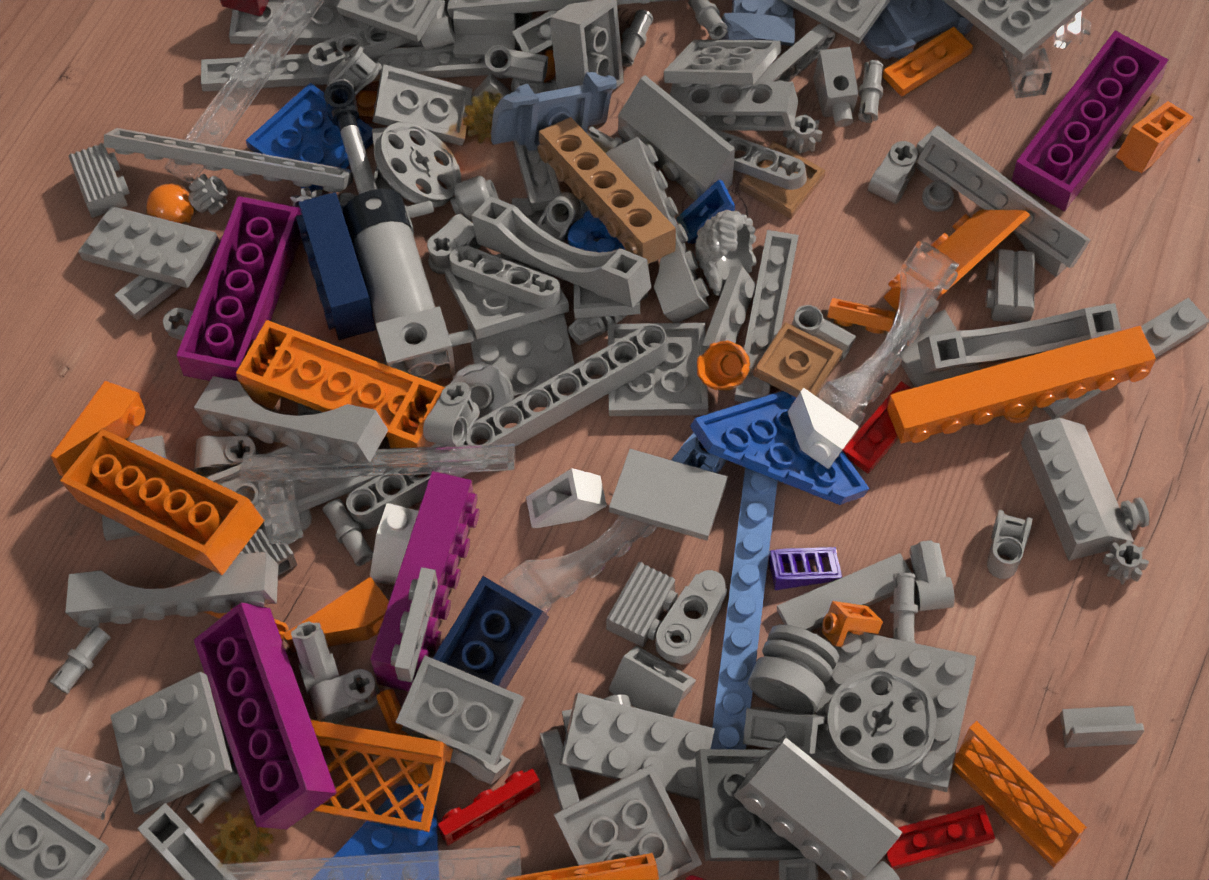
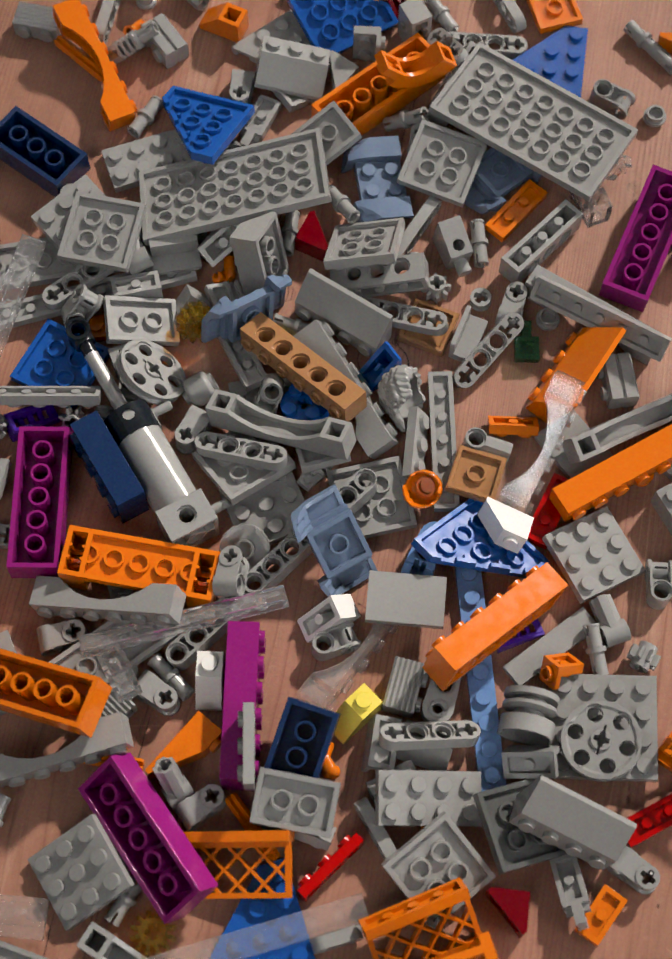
camera: 15 degrees left, 5 degrees up
light grey piece [485,45,548,84] -> none
none -> dark purple slope [4,405,60,442]
none -> light grey panel [110,270,163,298]
none -> light grey piece [129,669,181,716]
none -> sand blue piece [291,484,378,597]
none -> dark red slope [295,210,328,261]
none -> light grey piece [311,621,363,661]
none -> orange arm [321,742,340,780]
none -> light yellow slope [334,683,382,745]
none -> light grey panel [361,714,401,772]
none -> light grey beam [378,720,481,751]
none -> orange brick [422,562,568,691]
none -> light grey panel [448,305,488,365]
none -> light grey beam [453,312,524,389]
none -> light grey bush [470,288,492,312]
none -> light grey brick [499,199,583,282]
none -> clear green plate [514,321,540,363]
none -> light grey plate [542,507,646,604]
none -> light grey gear [627,641,661,673]

